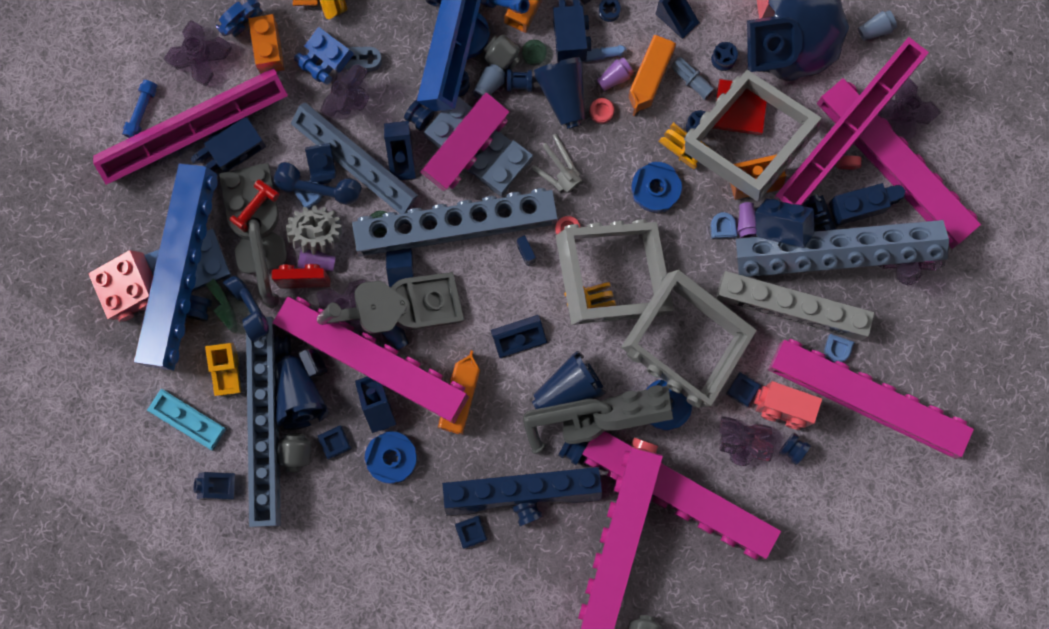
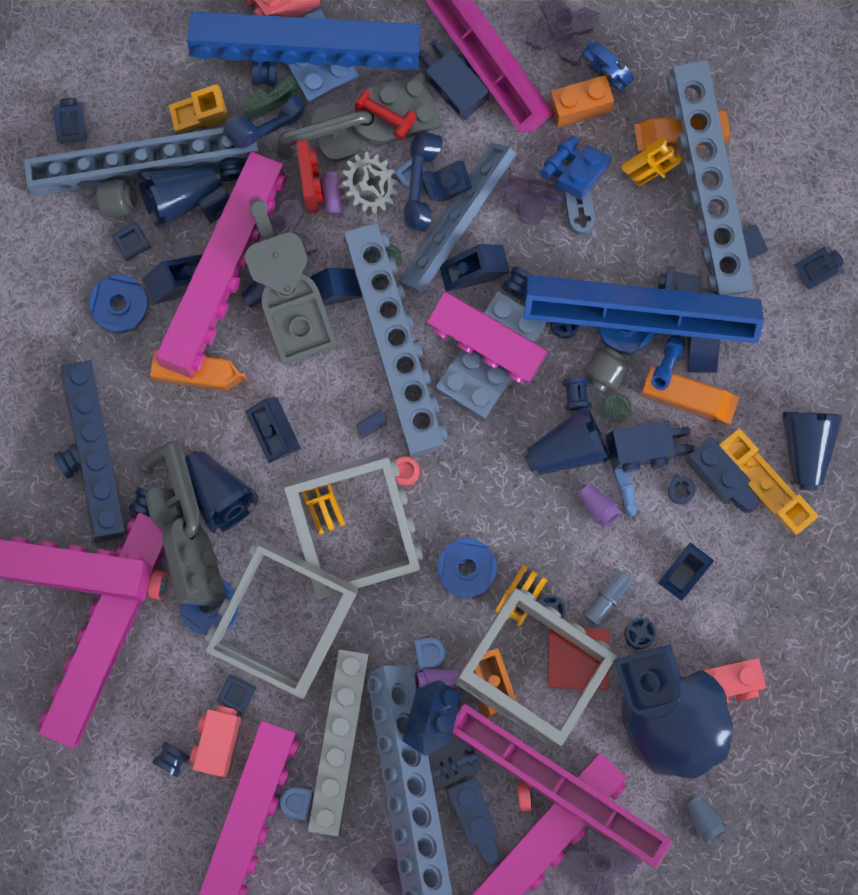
camera: 85 degrees right, 0 degrees up
medium azure tile [147,389,226,451] -> none
dark blue tile [454,515,488,549] -> none
sand blue cone [473,64,506,100] -> none
light grey plant [532,134,582,193] -> none
coral tile [589,98,614,124] -> none
orange piece [629,35,676,116] -> none
clear purple plant [719,416,774,466] -> none

